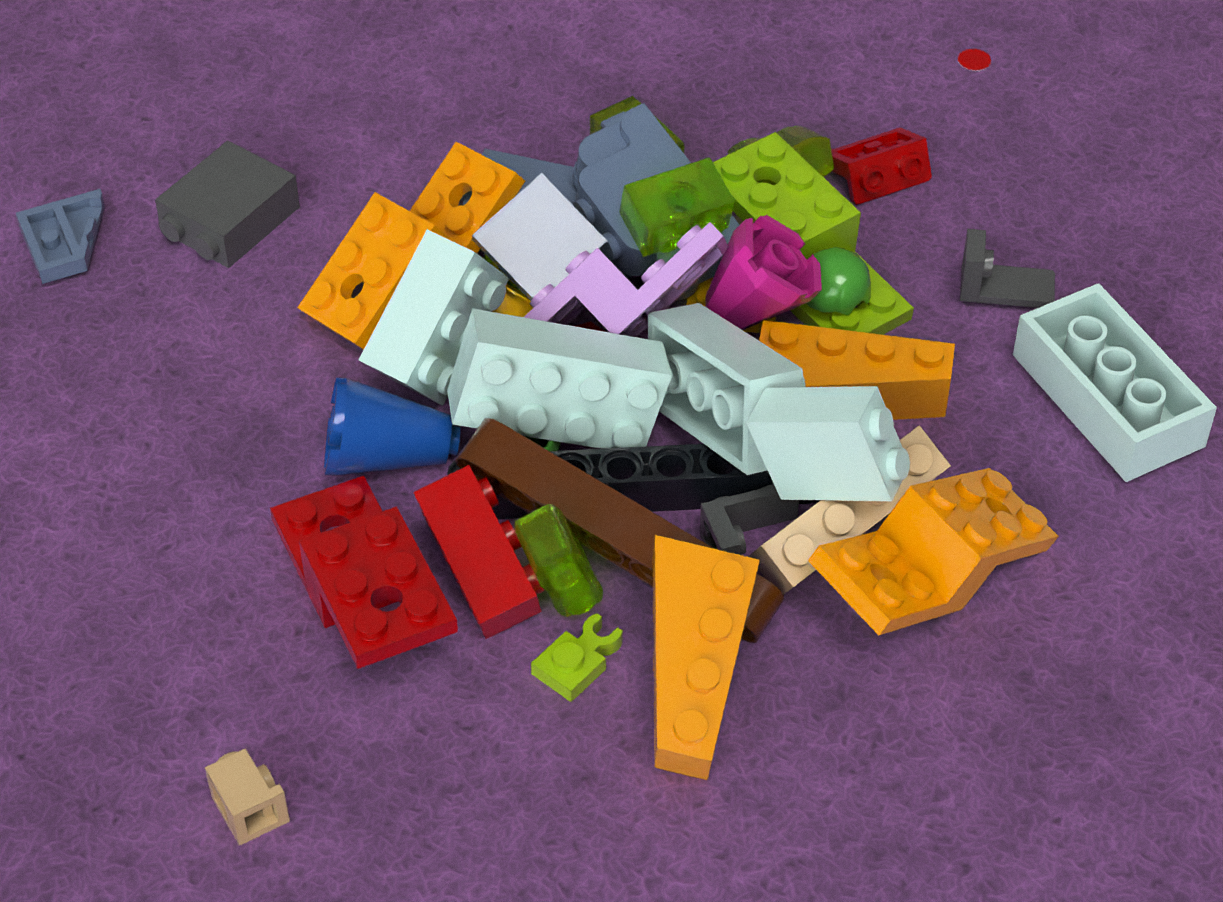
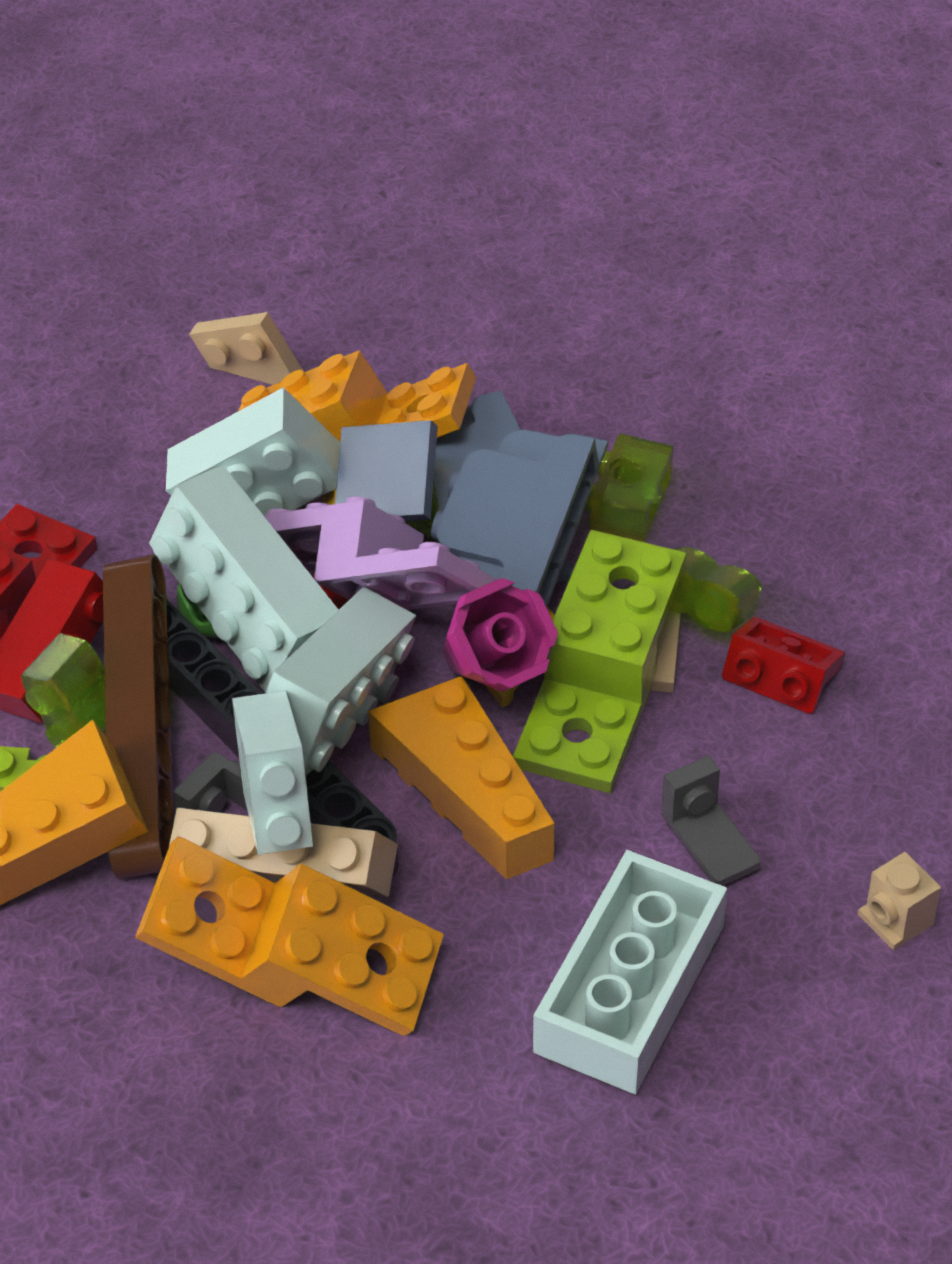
camera: 55 degrees right, 0 degrees up
sand blue wing [16,189,105,284] -> none
dark grey brick [155,140,300,268] -> none
blue cone [324,376,460,476] -> none
clear neon green brick [619,157,735,257] -> none
bright green hair [807,247,871,315] -> none
none -> tan wing [189,312,303,385]
none -> tan brick [858,852,941,950]

